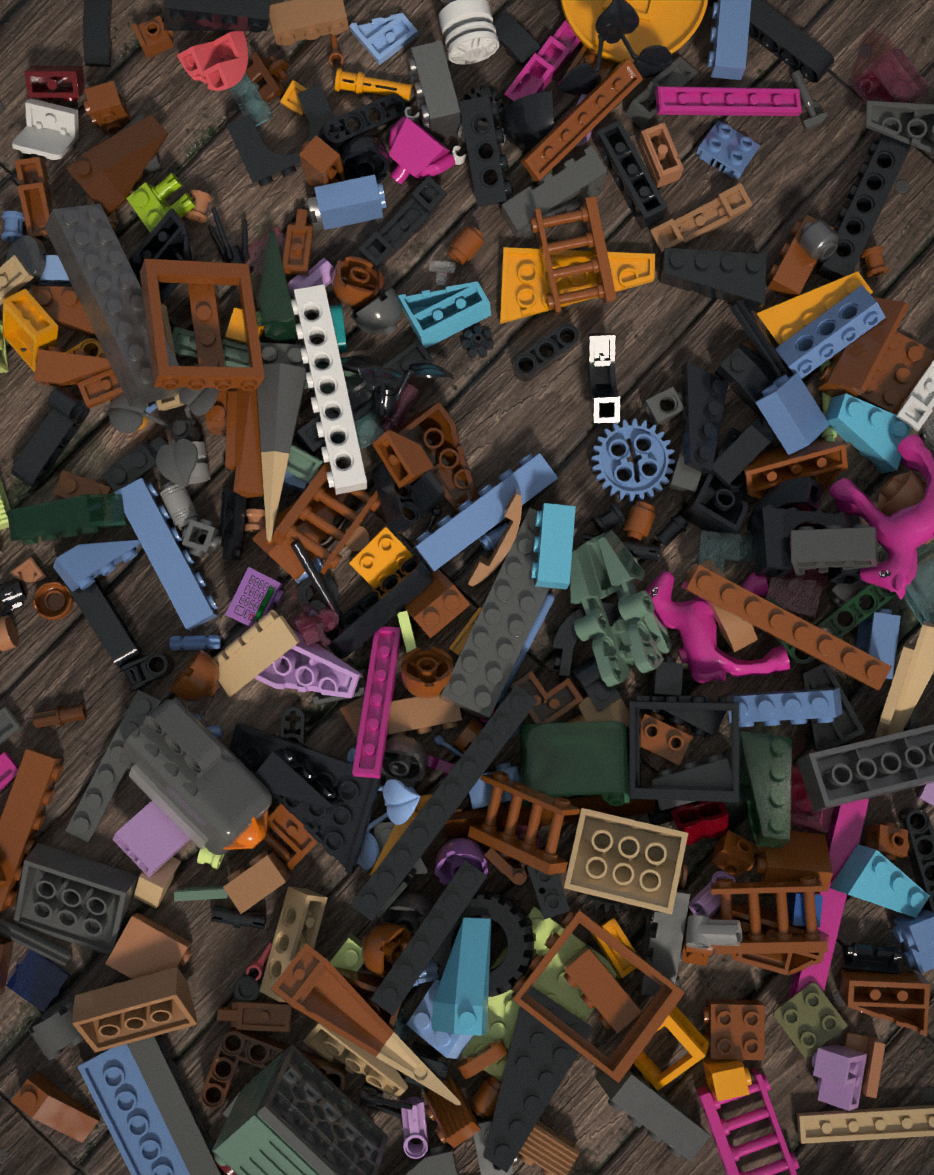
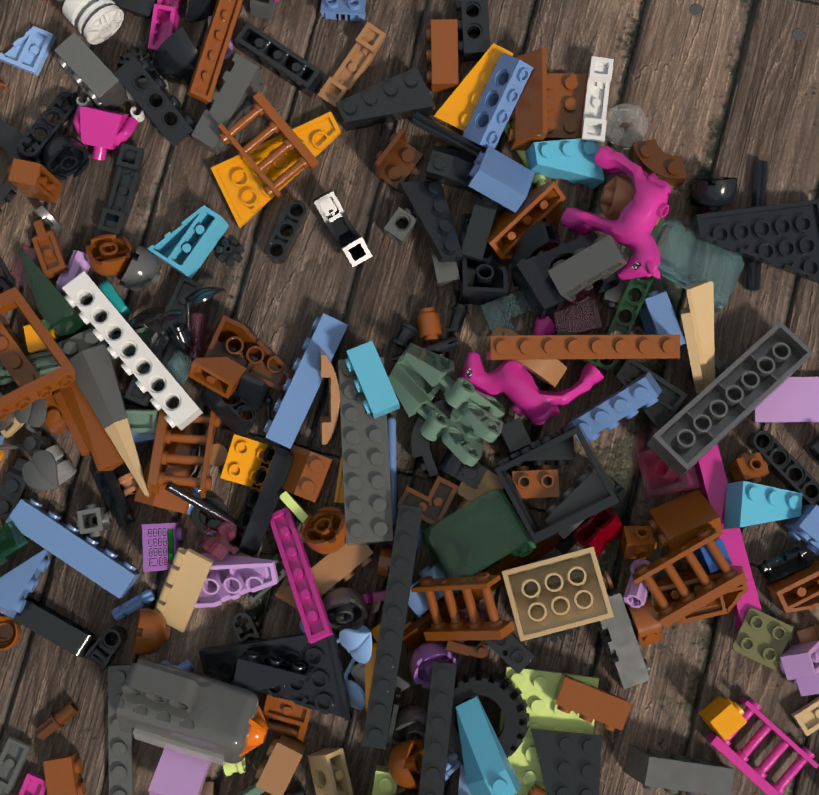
camera: 25 degrees left, 0 degrees up
light grey head [160,482,199,530] -> none
medium blue brick [314,175,387,230] -> none
light orange pin [335,68,412,100] -> none
clear tile [429,260,456,285] -> none
medium blue hinge [434,735,464,757] -> none
dark orange brick [447,226,484,265] -> none
medium blue pin [479,522,508,552] -> none
dark orange window [511,907,685,1083] -> none
light orange plate [590,917,637,978] -> none
medium blue gear [591,418,675,503] -> none
light orange window [633,1006,709,1091] -> none
nougat brick [638,123,684,188] -> none
light grey piece [686,915,742,949] -> none
dark orange brick [702,999,765,1060] -> none
clear green wedge [741,731,792,849] -> none
flat silver head [799,220,838,260] -> none
dark orange bush [861,246,889,279] -> none
none -> reddish brown bracket [374,128,424,192]

